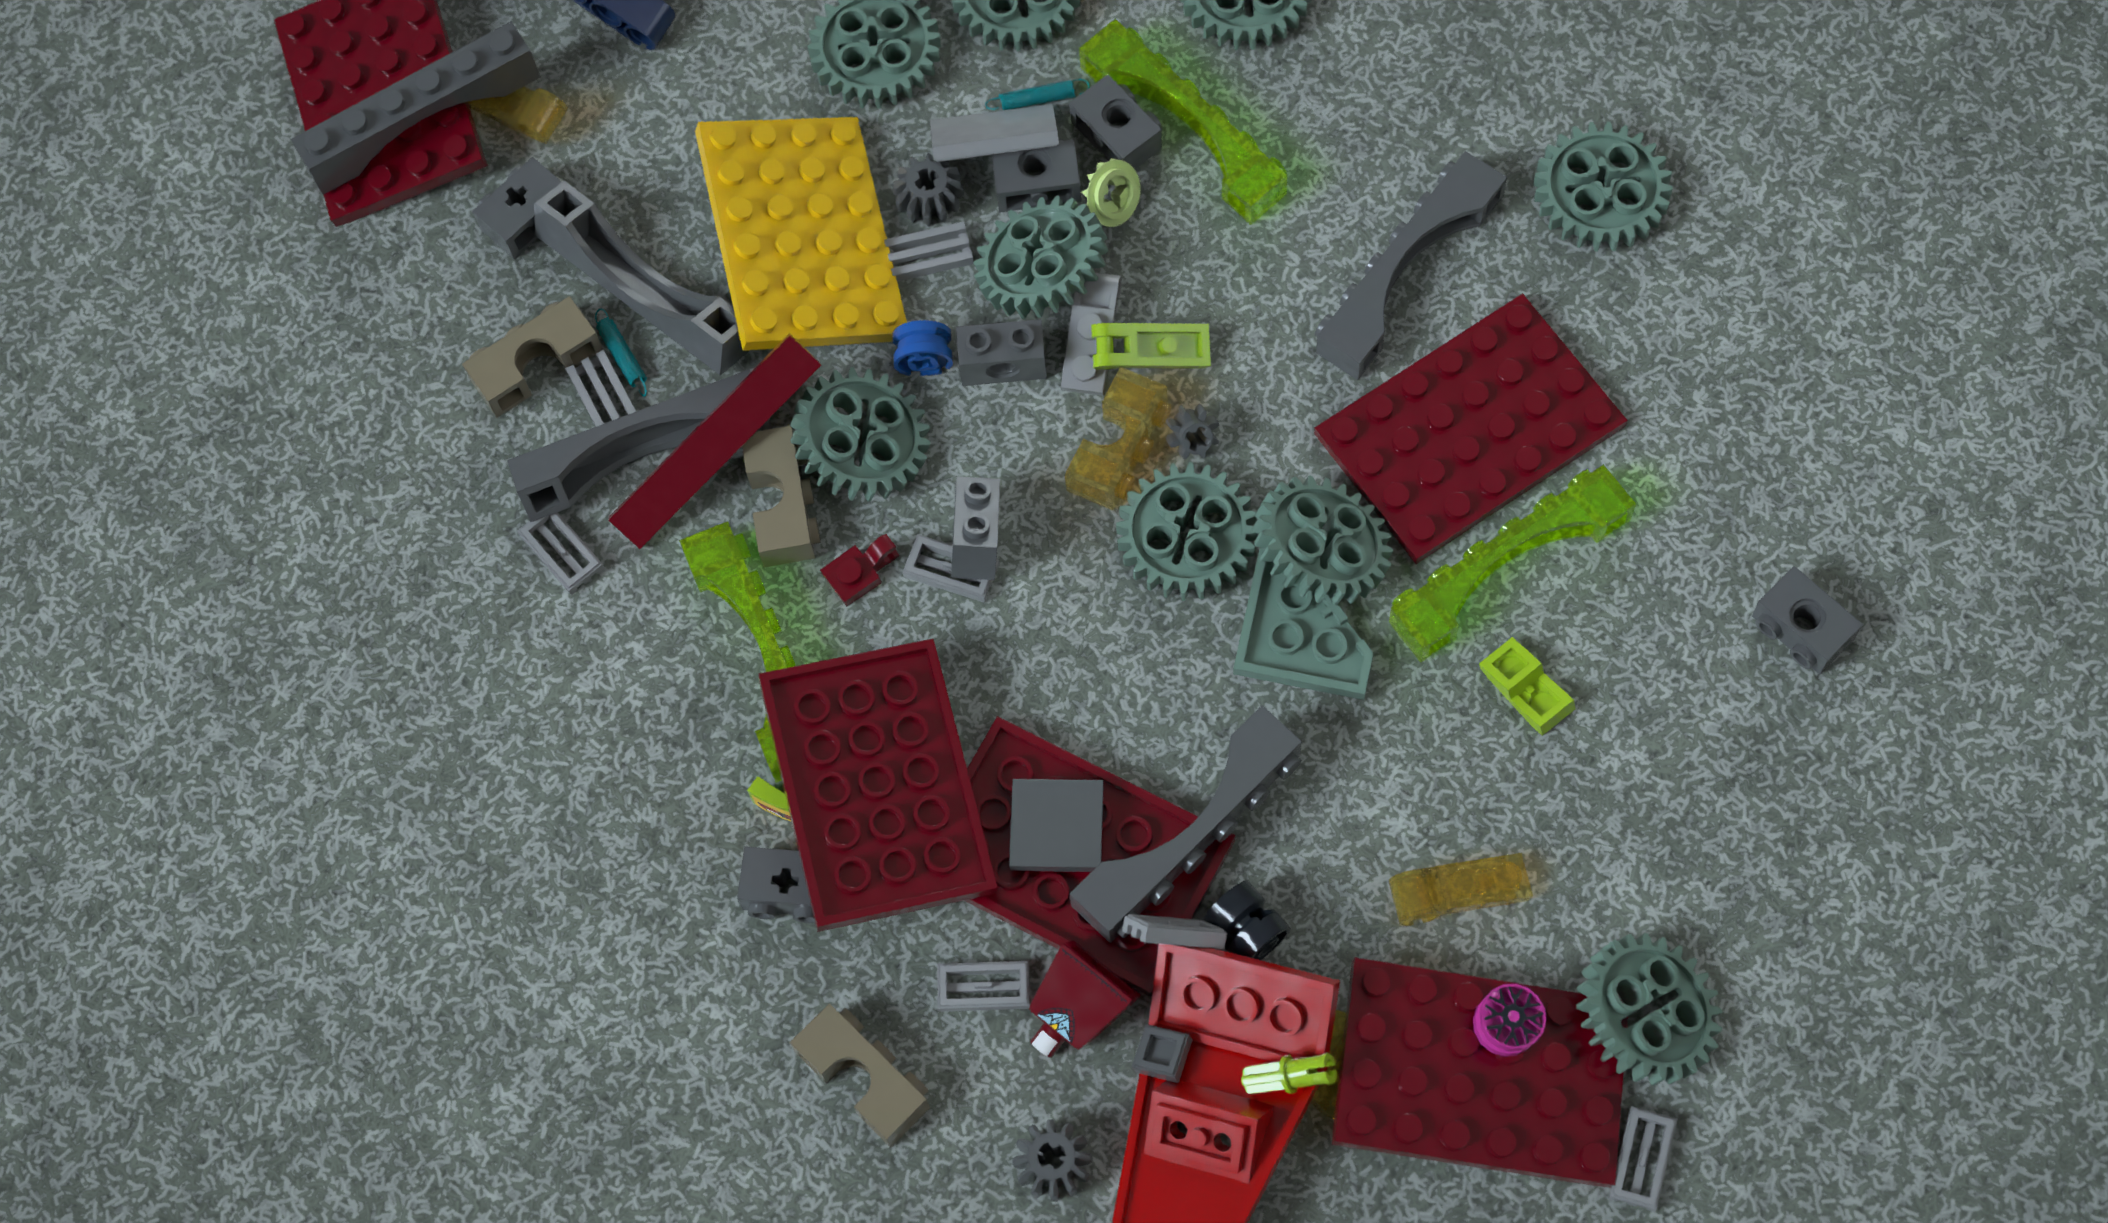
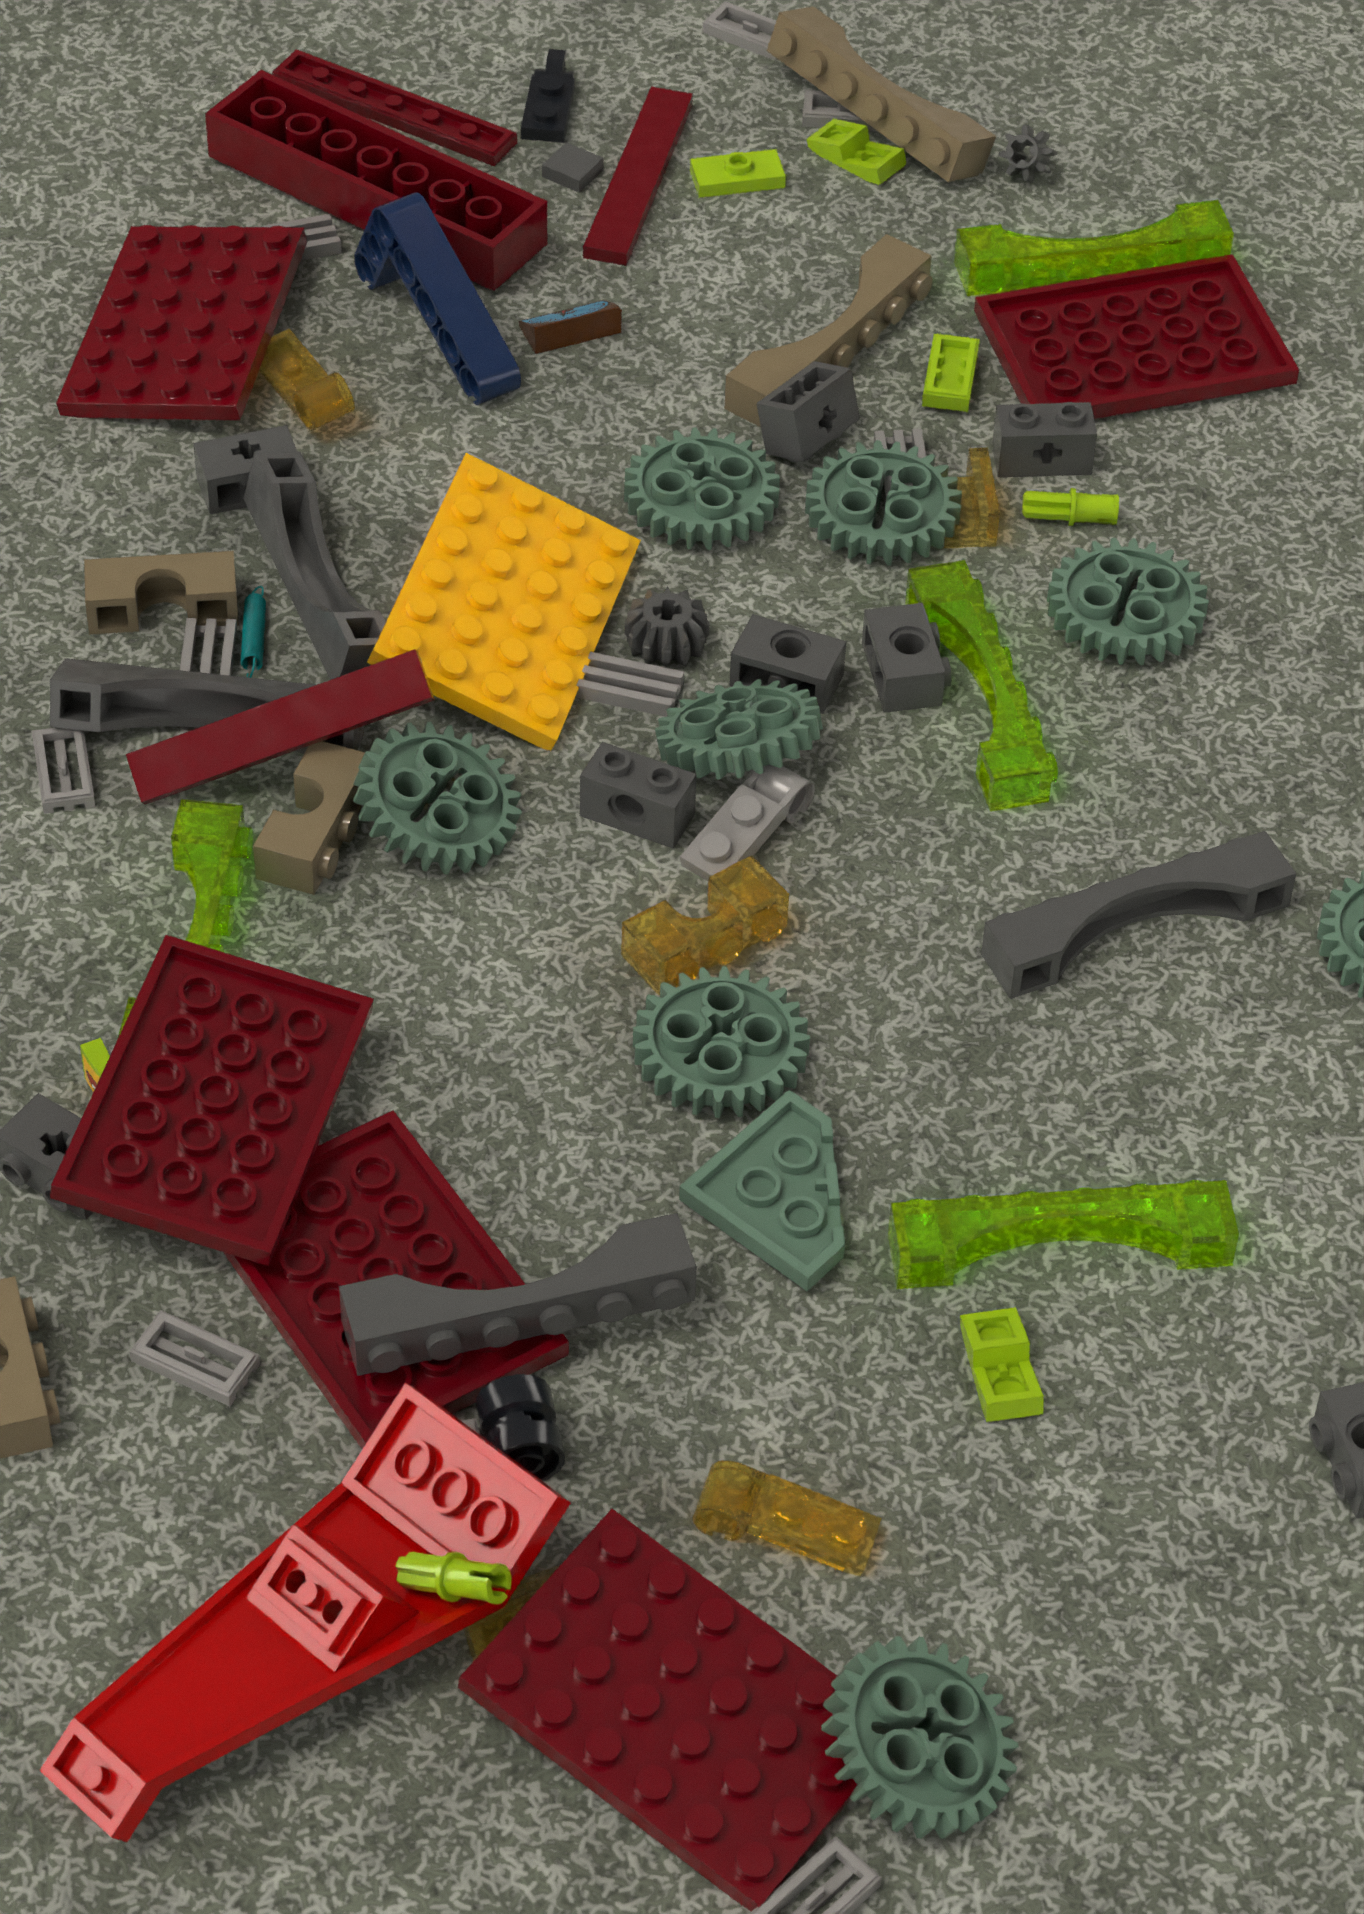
camera: 20 degrees right, 20 degrees down
dark grey arch [291,21,540,195] -> none
dark red plate [820,534,900,607] -> none
blue wheel [892,320,953,376] -> none
light grey tile [902,534,1000,603] -> none
light grey tile [930,104,1059,162] -> none
dark grey brick [951,476,1000,580] -> none
teal piece [985,79,1090,110] -> none
dark grey tile [1009,779,1104,872] -> none
dark grey gear [1012,1119,1093,1202] -> none
dark red torso [1029,940,1141,1058] -> none
yellowish green gear [1082,158,1140,227] -> none
lime plate [1091,323,1211,370] -> none
light grey tile [1122,914,1227,949] -> none
dark grey tile [1132,1024,1192,1083] -> none
dark grey gear [1165,404,1219,460] -> none
sand green gear [1252,475,1393,605] -> none
dark red plate [1314,293,1628,564] -> none
dark pink wheel [1473,984,1546,1056] -> none

